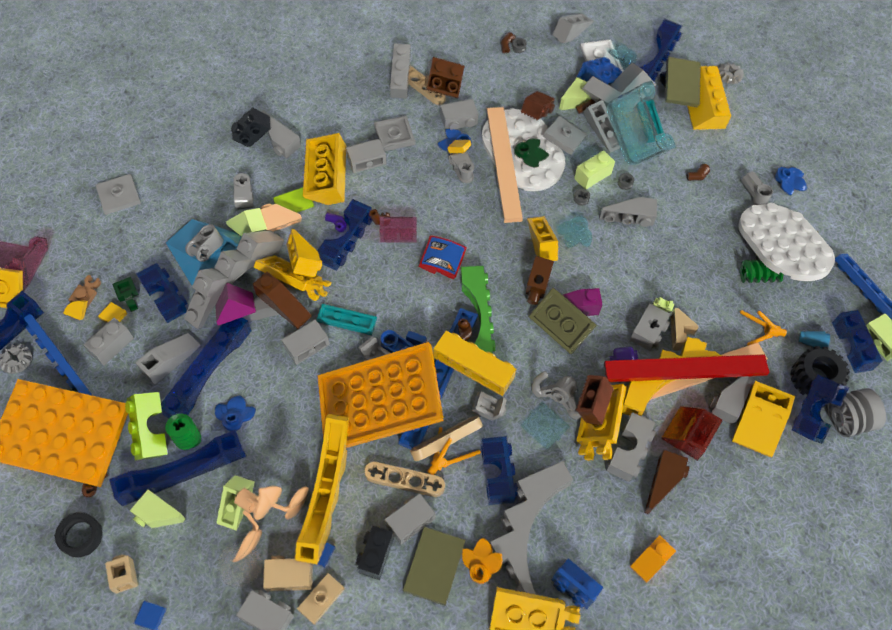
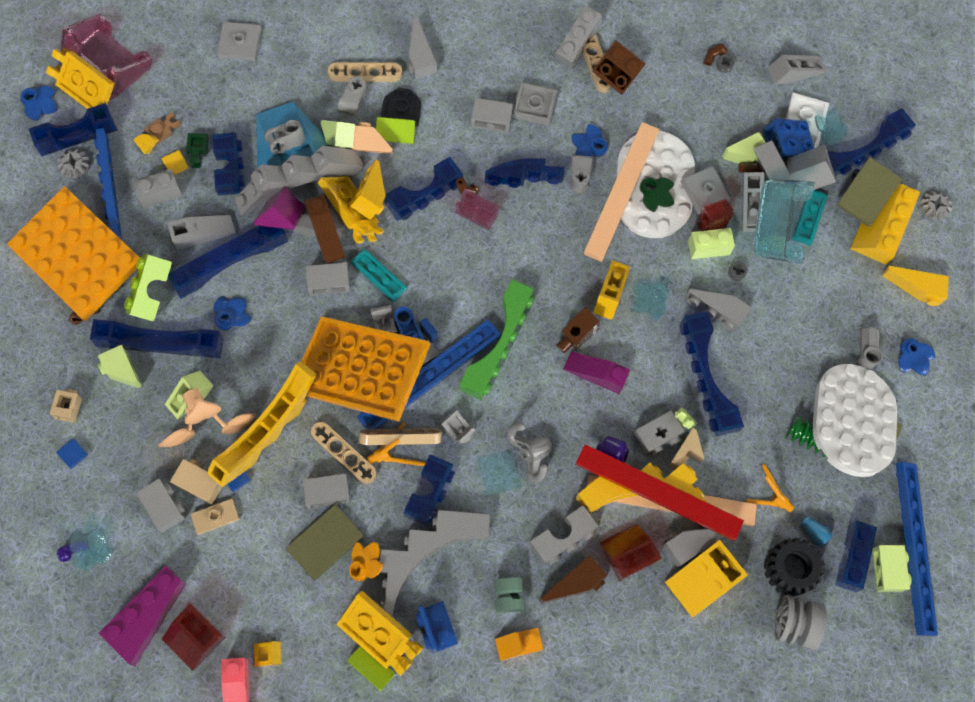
camera: 25 degrees right, 10 degrees up
black tyre [55,512,103,558] -> none
green piece [165,414,201,450] -> none
black brick [231,107,271,147] -> none
yellow slope [303,133,346,205] -> none
dark purple arm [325,212,347,232] -> none
black brick [355,525,394,580] -> none
slope [418,236,467,279] -> none
yellow brick [433,330,516,396] -> none
light grey brick [440,99,478,130] -> none
yellow tile [448,140,471,153] -> none
reddish brown arm [458,318,472,341] -> none
copper brick [521,91,555,120] -> none
olive tile [528,288,597,355] -> none
dark grey bush [574,188,590,206] -> none
copper brick [576,375,614,425] -> none
yellow tile [576,384,627,461] -> none
reddish brown arm [686,164,710,181] -> none
clear blue arch [792,375,849,444] -> none
none -> tan beam [328,62,402,82]
none -> black tile [381,88,421,126]
none -> clear blue slope [485,158,565,188]
none -> sand green wheel [494,578,524,613]
none -> clear blue arch [680,311,744,437]
none -> clear red brick [696,199,734,231]
none -> yellow slope [882,266,949,306]

